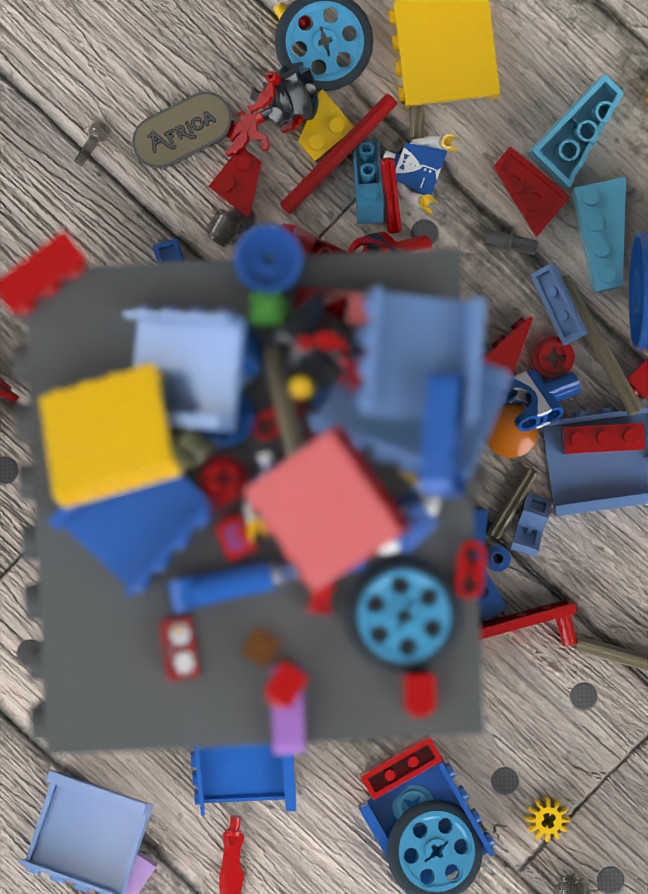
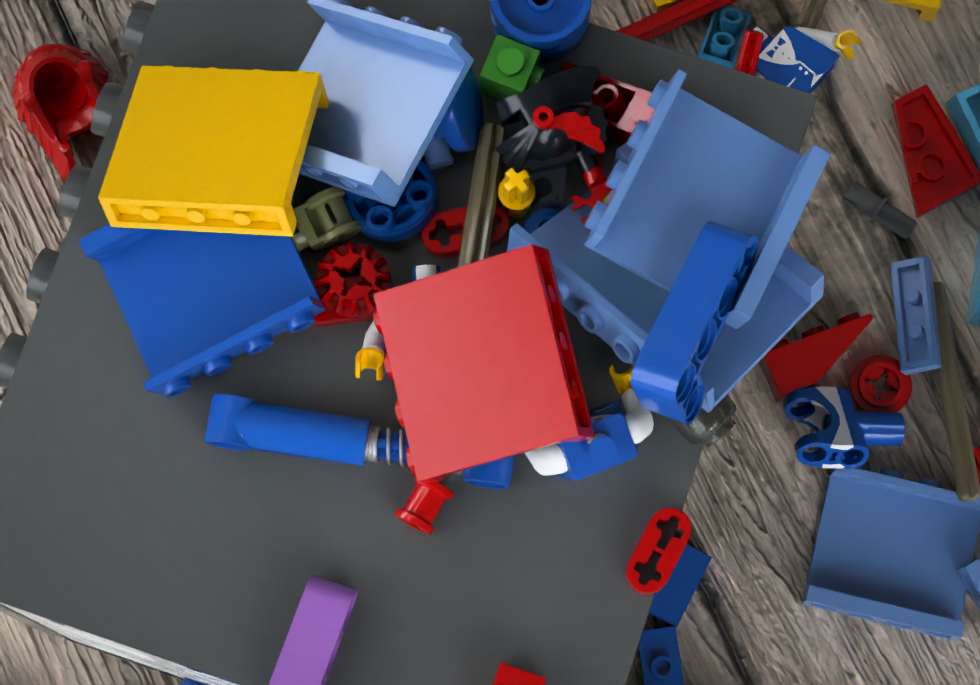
camera: 30 degrees right, 10 degrees down
slope [160,616,200,682] -> none
red brick [215,512,258,561] -> none
clear orange plate [239,627,282,669] -> none
red brick [263,659,309,710] -> none
wedge [346,558,462,673] -> none
blue plate [485,545,511,572] -> none
orange dish [487,405,538,458] -> none
dark tan axle [488,467,538,539] -> none
medium blue slope [511,493,552,557] -> none
red brick [561,423,645,455] -> none

